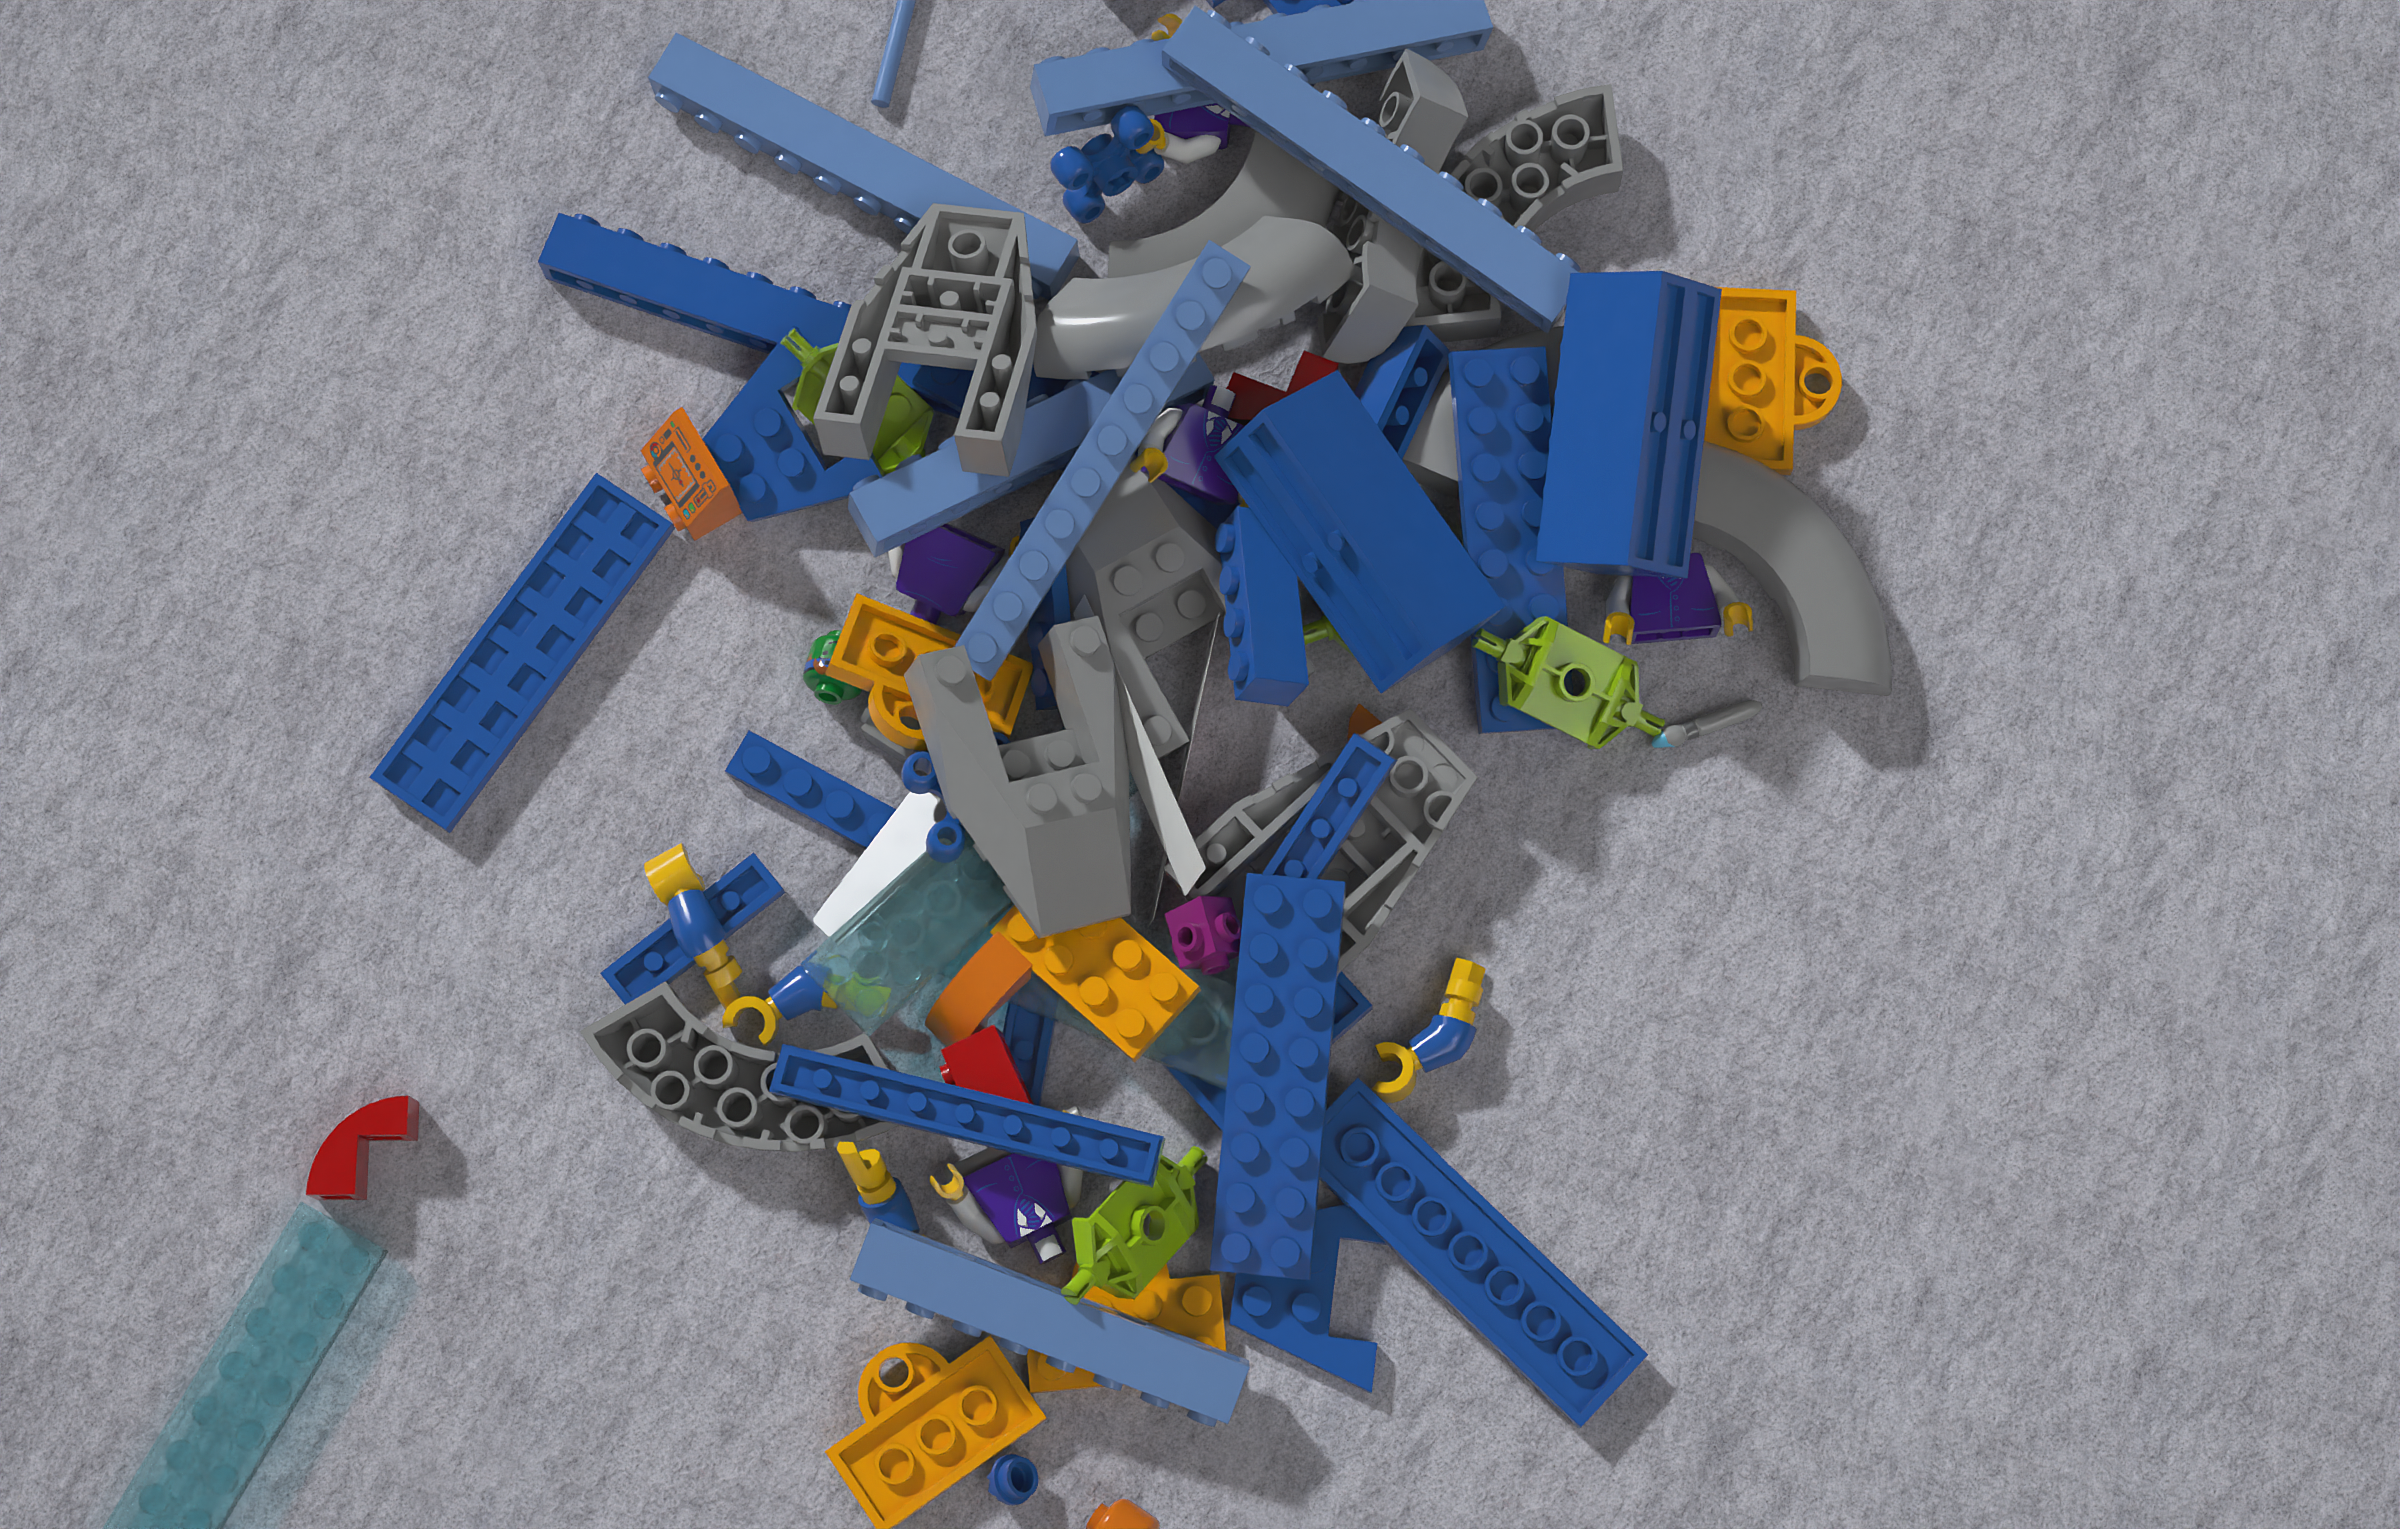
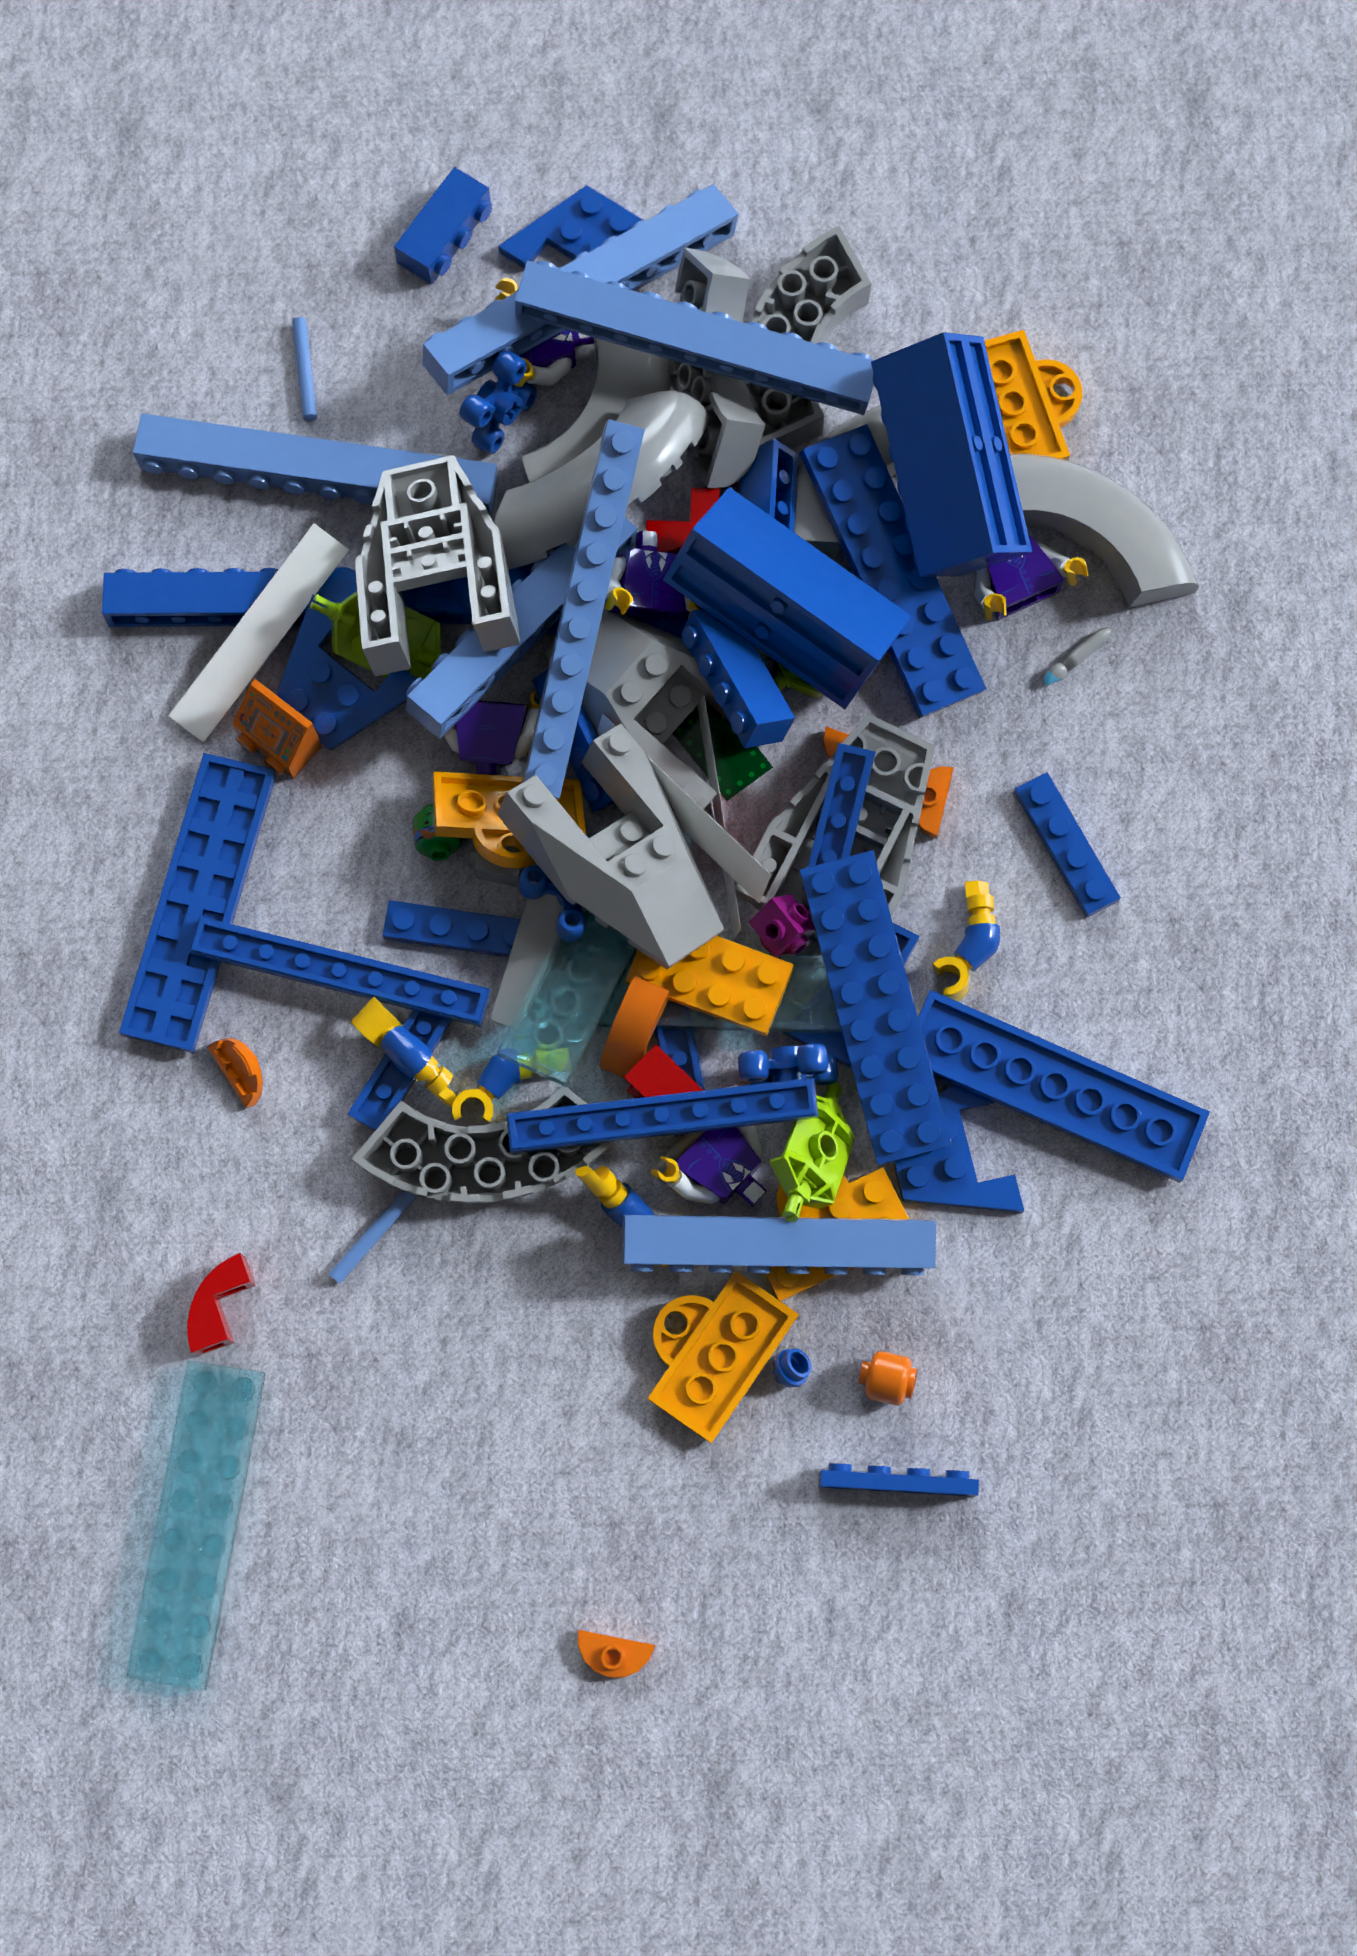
camera: 25 degrees left, 0 degrees up
lime plate [1472,616,1665,750] -> none
none -> white sticker [169,523,349,743]
none -> blue tile [189,916,491,1027]
none -> orange plate [207,1038,263,1108]
none -> medium blue bar [329,1190,416,1284]
none -> dark green sticker [673,702,773,801]
none -> blue gear [738,1044,838,1085]
none -> orange plate [918,766,954,839]
none -> blue plate [1014,772,1121,918]

